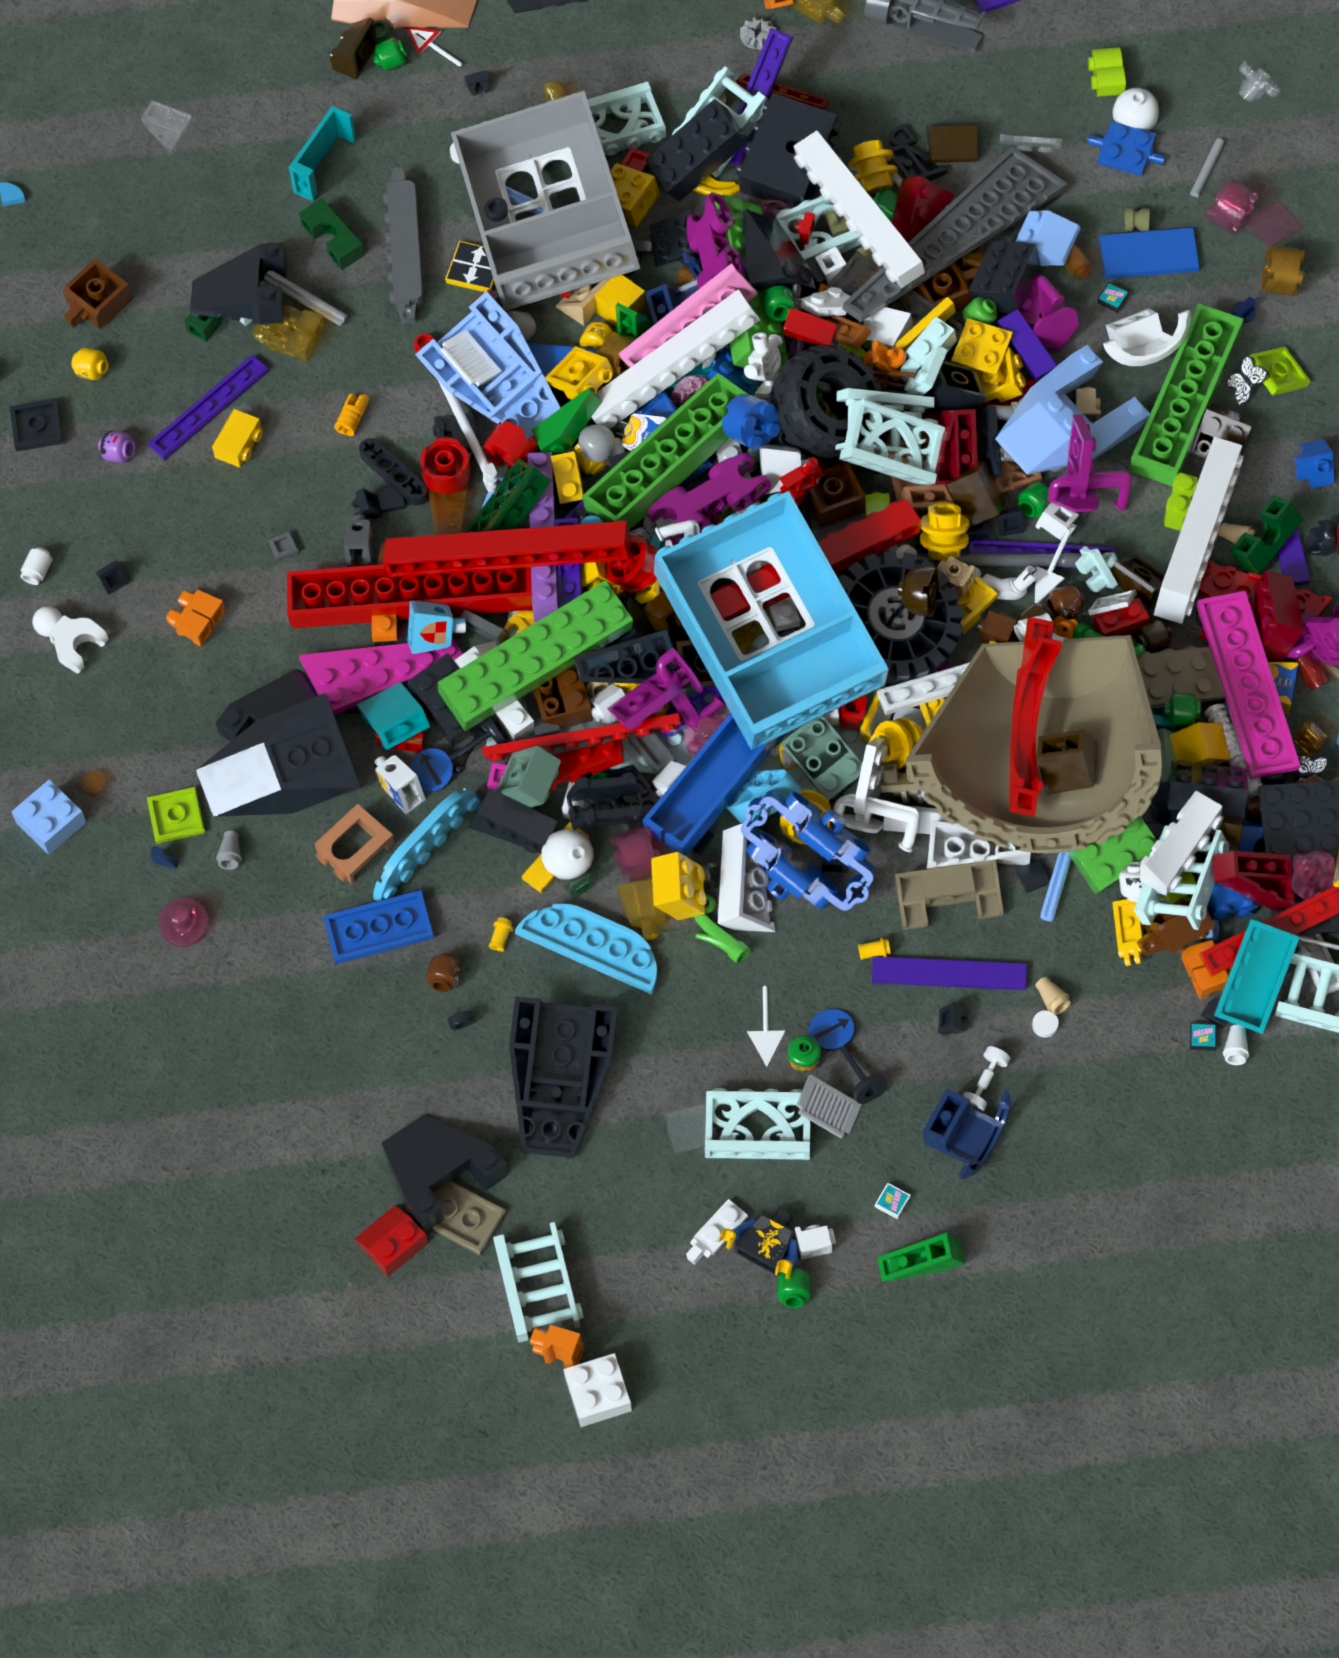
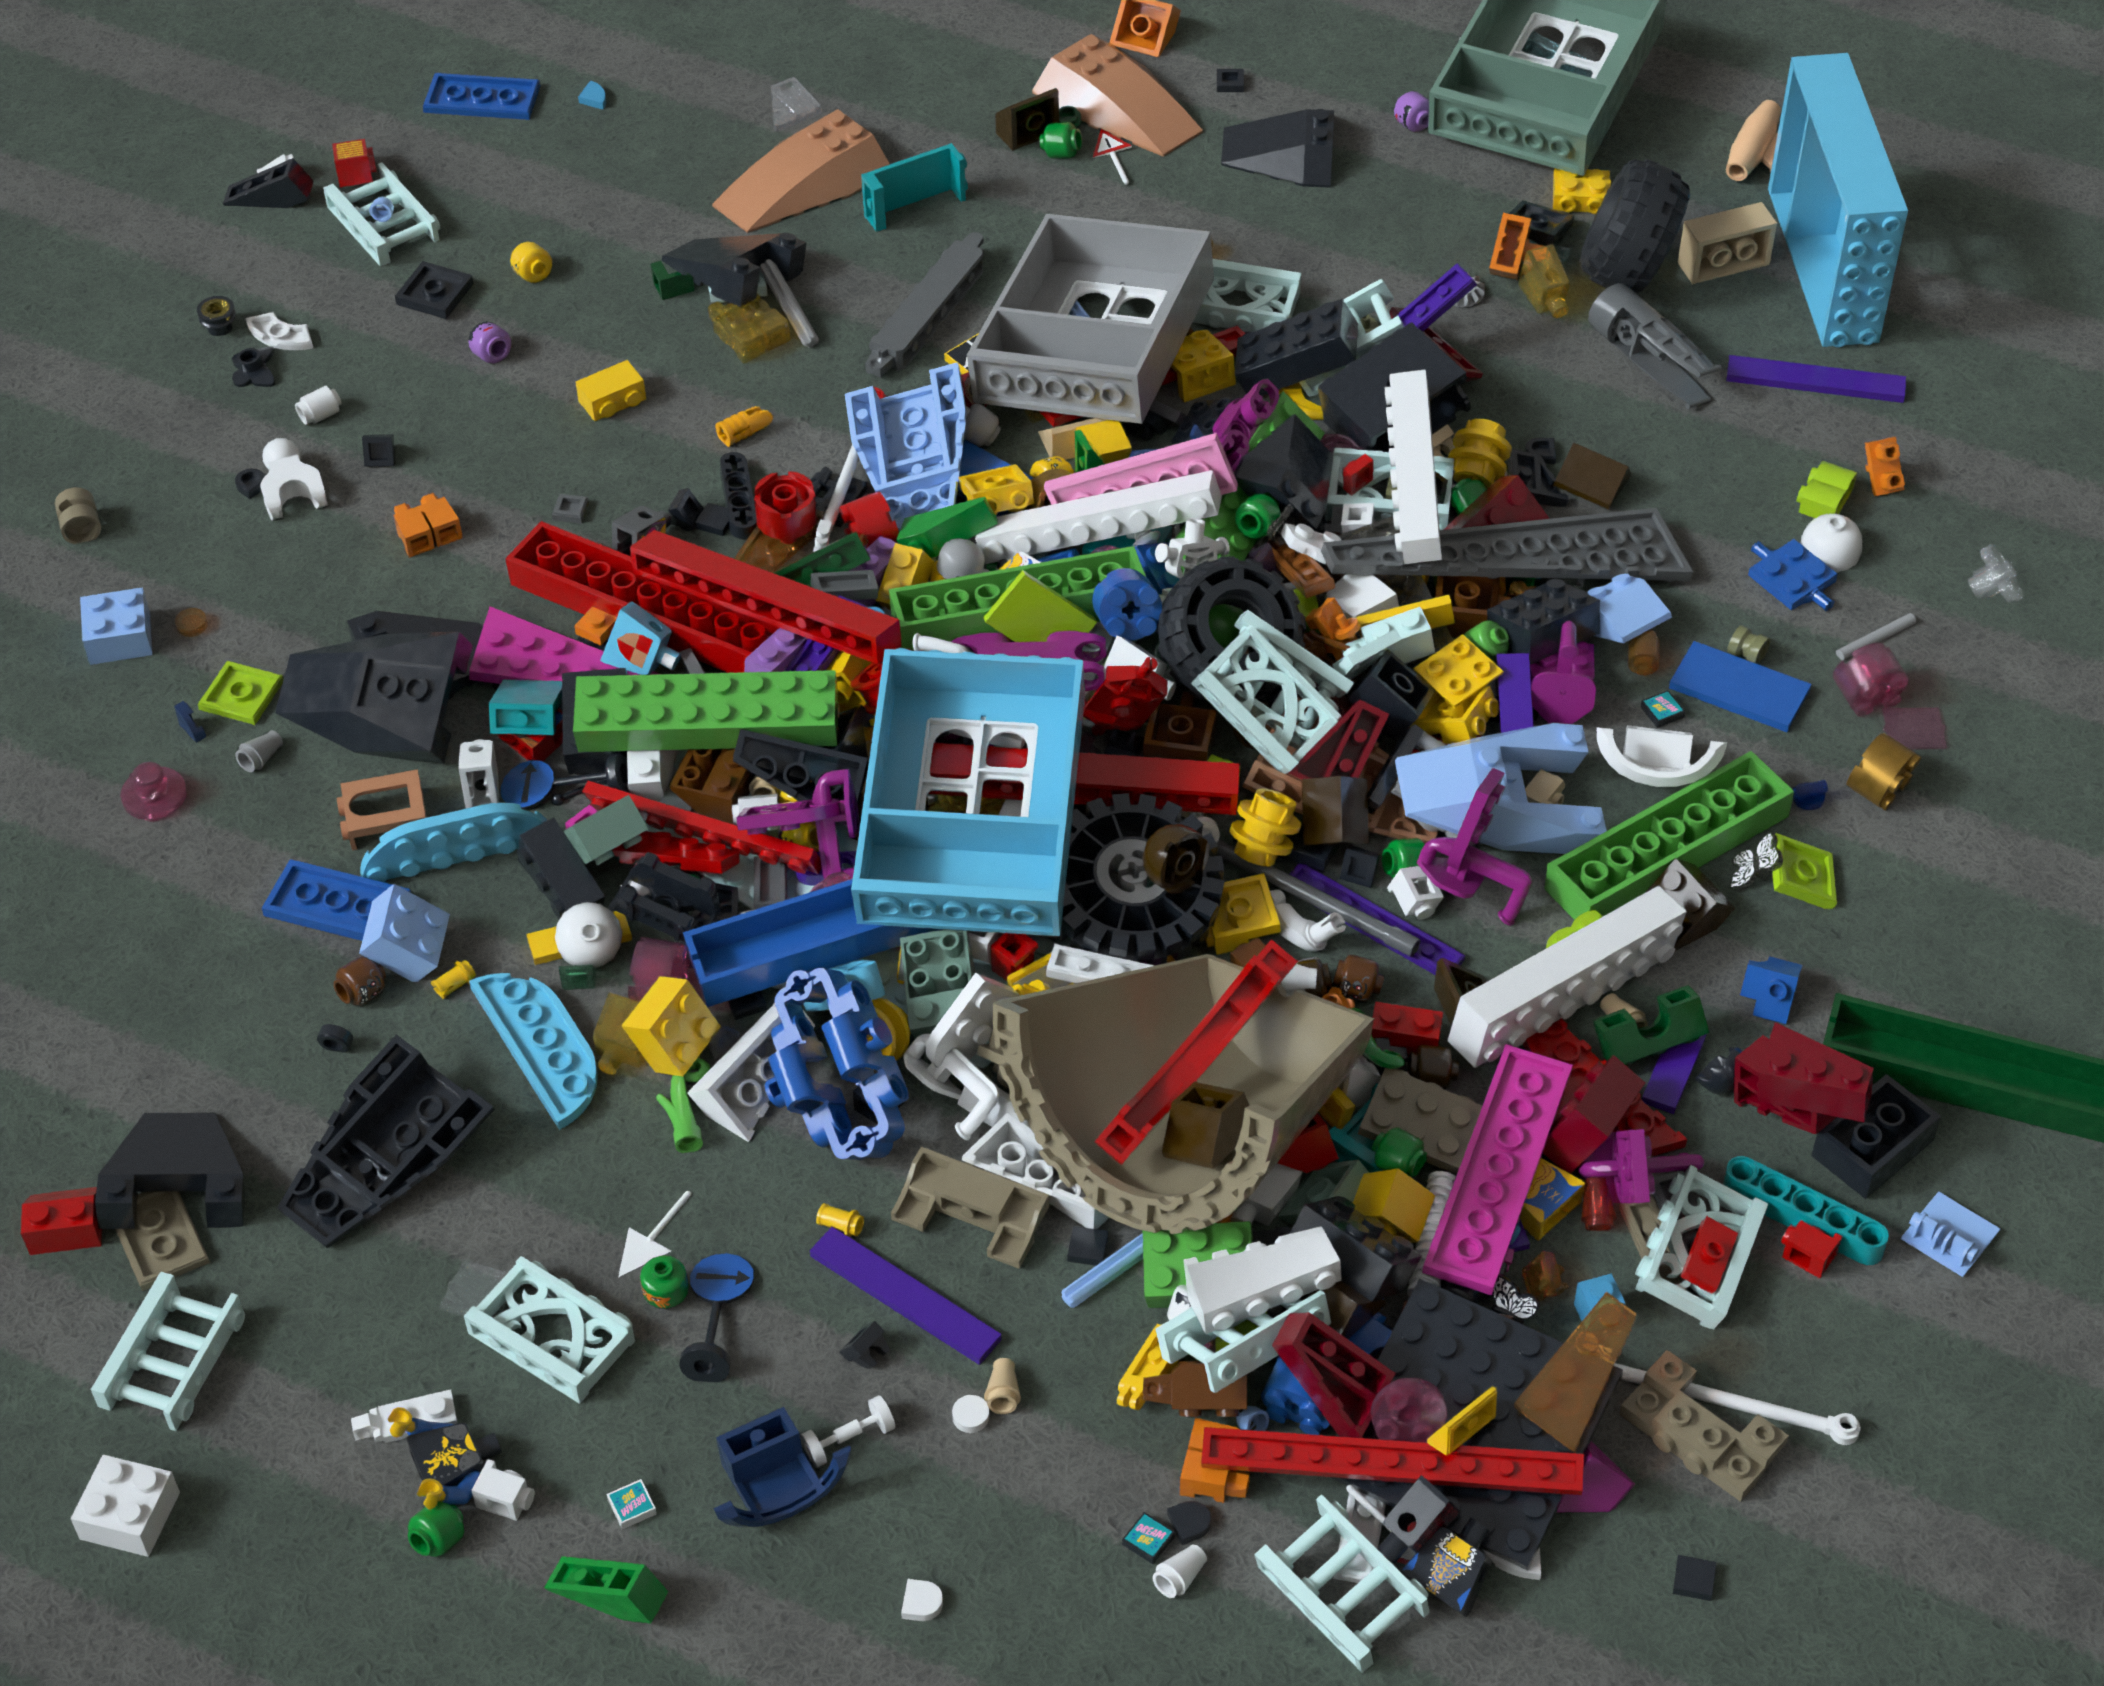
camera: 30 degrees right, 15 degrees down
reddish brown hinge [63,258,133,329] -> none
dark purple tile [148,354,269,460] -> none
dark green arch [299,198,365,270] -> none
white window [440,330,502,386] -> none
black tile [463,70,489,96] -> none
black tile [484,197,509,222] -> none
orange hips [530,1325,585,1369] -> none
red slope [783,308,837,346] -> none
light grey window [797,1075,862,1138] -> none
tan brick [937,556,976,597] -> none
clear wing [1000,134,1062,152] -> none
white piece [1035,529,1071,603] -> none
light aqua hips [1075,546,1118,592] -> none
white window [1088,589,1137,615] -> none
teal slope [1214,919,1300,1034] -> none
none -> black tile [235,468,266,499]
none -> light blue brick [359,884,450,982]
none -> nougat wedge [712,109,890,233]
none -> dark grey tile [810,570,878,600]
none -> white tile [901,1579,943,1621]
none -> lime tile [983,570,1097,642]
none -> orange hips [1865,437,1905,496]

